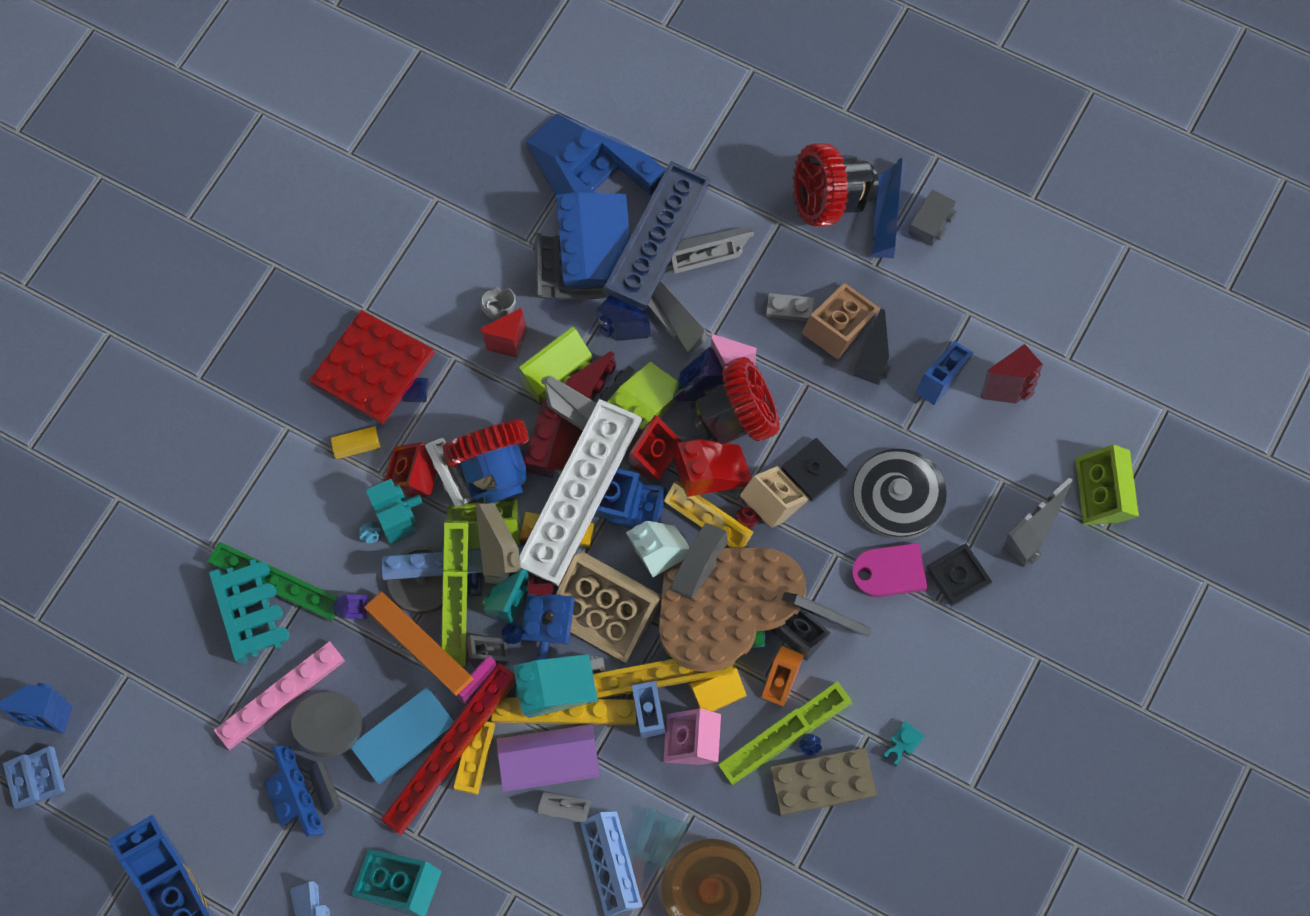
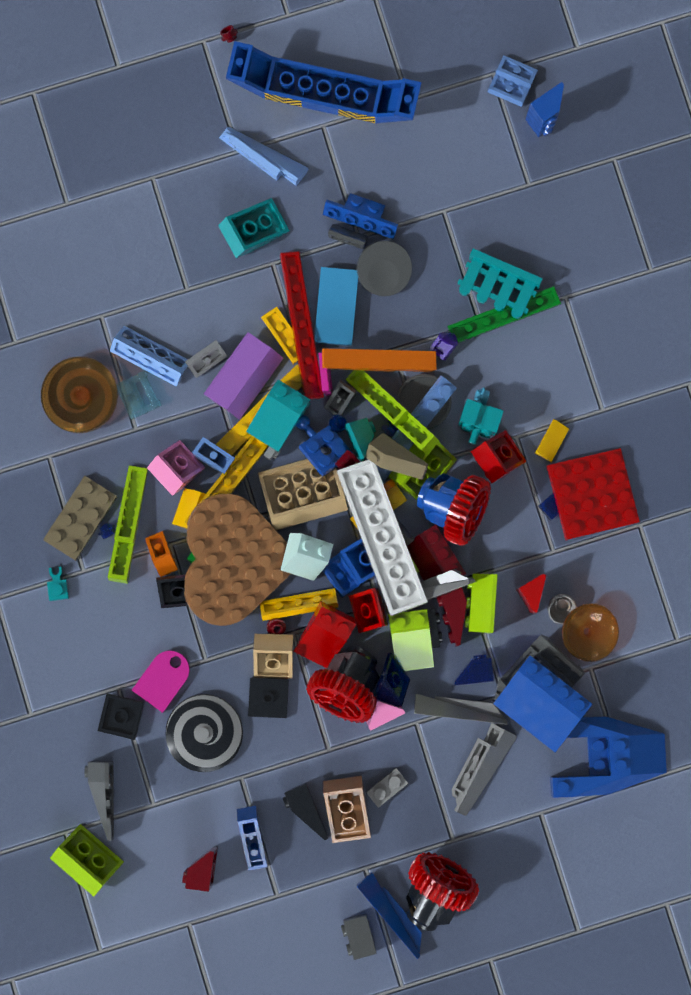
camera: 130 degrees right, 15 degrees up
bright pink plate [214,641,345,751] -> none
white plate [425,438,474,508] -> none
dark blue plate [603,161,711,311] -> none
dark grey slope [671,523,728,599] -> none
tile [781,592,871,637] -> none
none -> clear orange dish [562,603,619,662]

